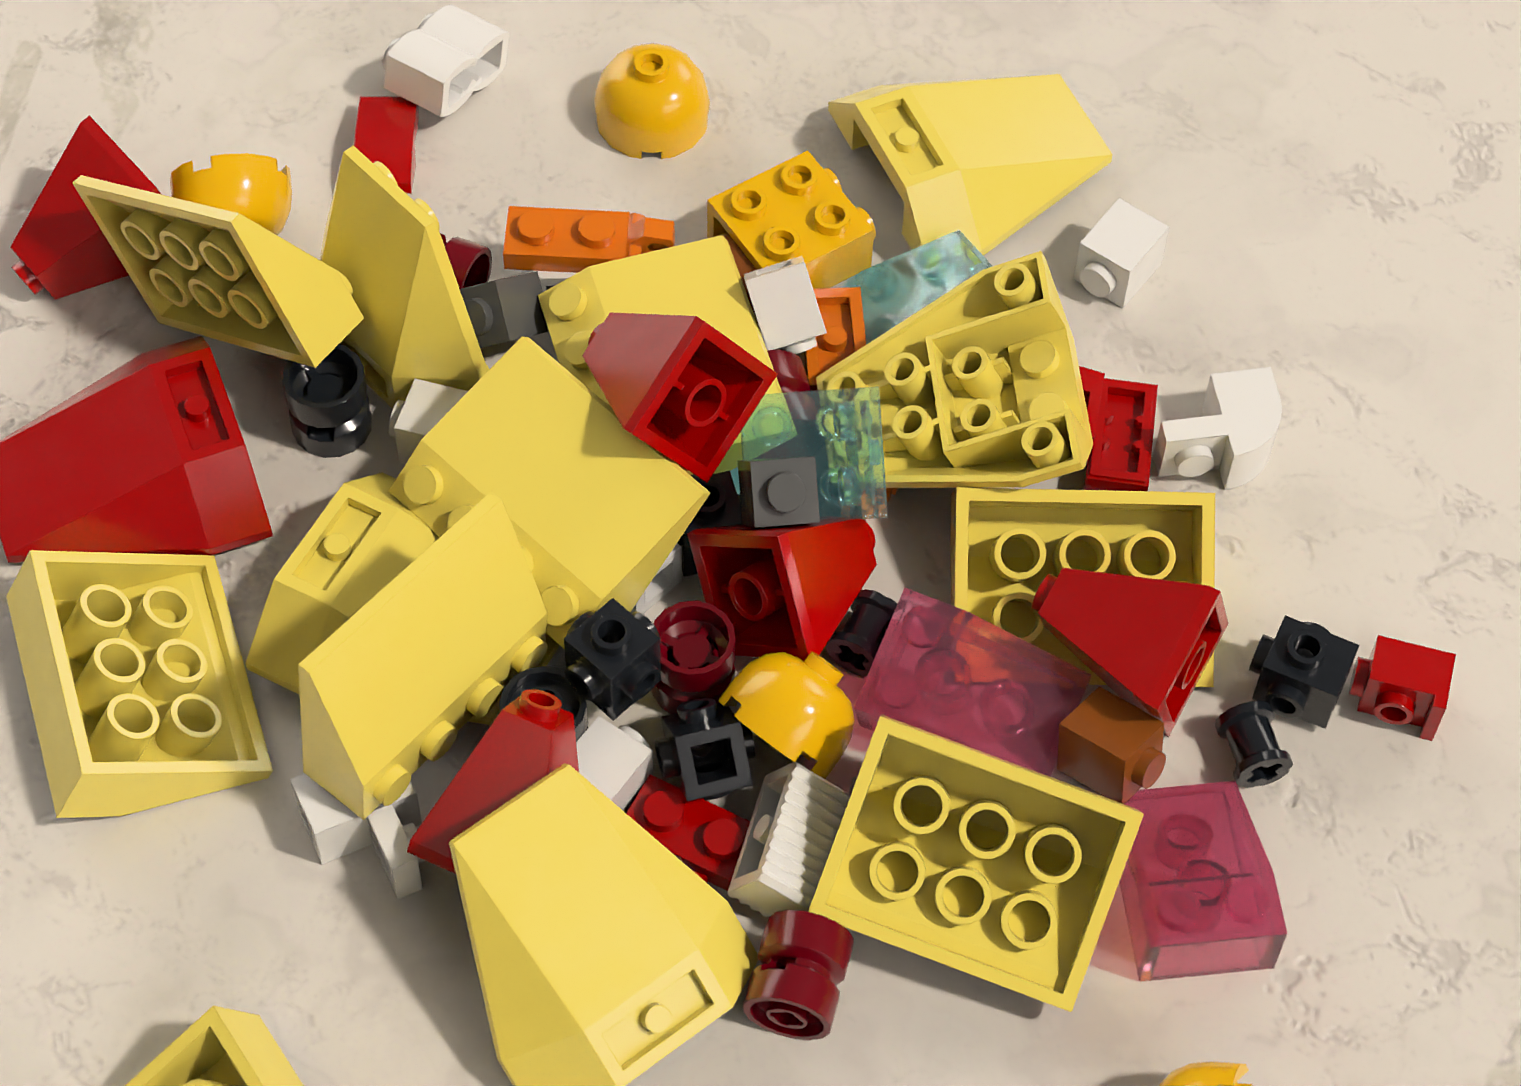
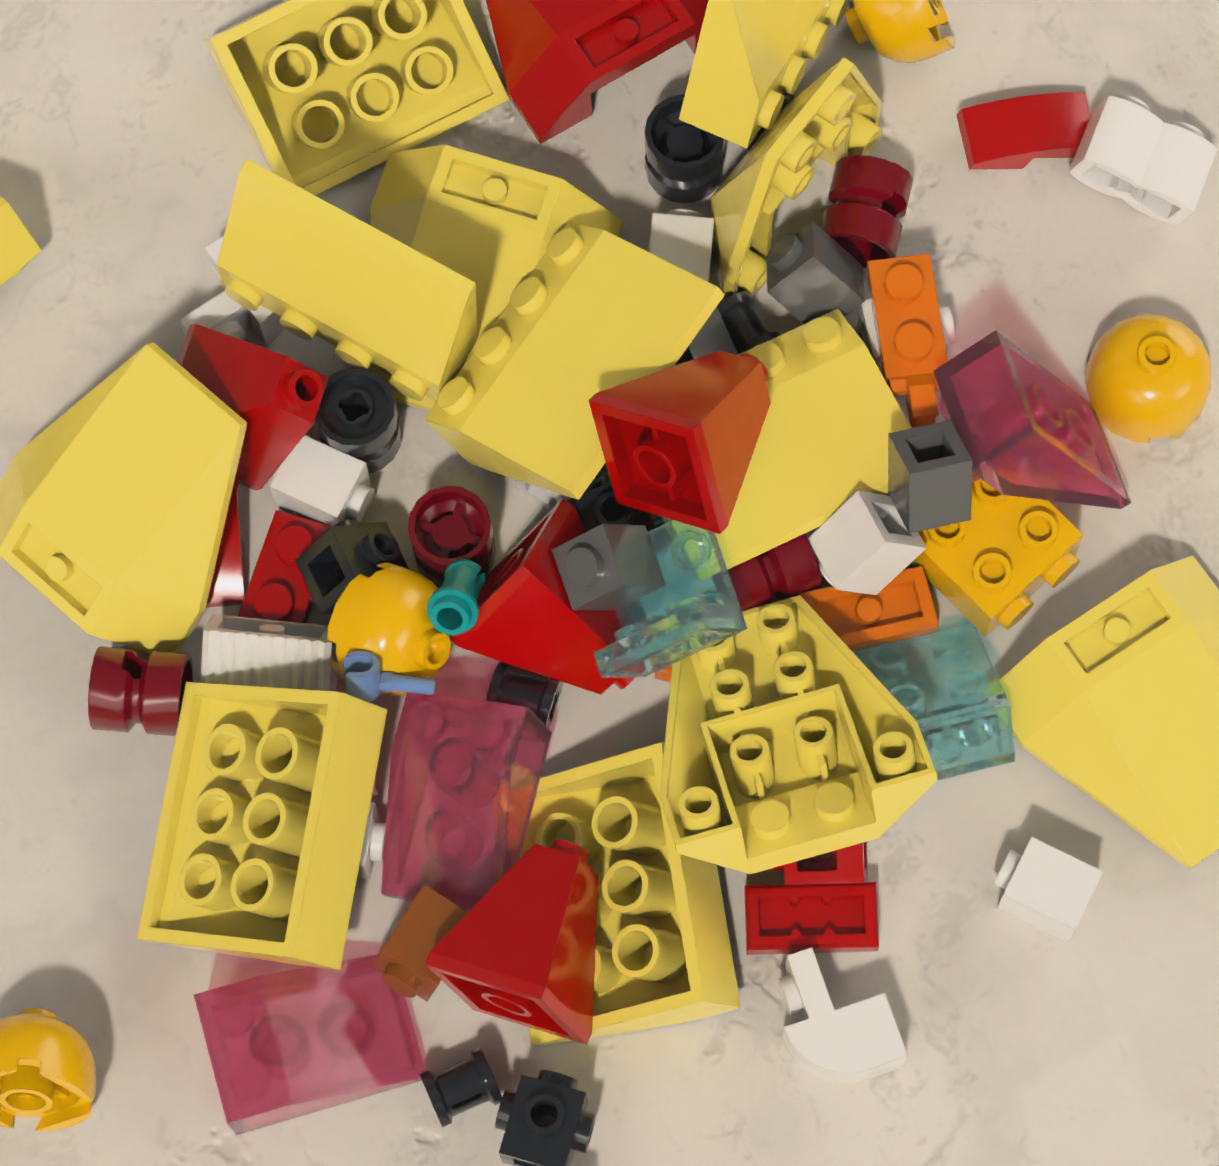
camera: 85 degrees right, 15 degrees up
black brick [564,598,661,721] -> none
none -> medium blue hand [344,651,435,702]
none -> teal pin [427,559,486,635]
none -> dark grey brick [888,420,973,533]
none -> clear pink slope [933,330,1131,509]

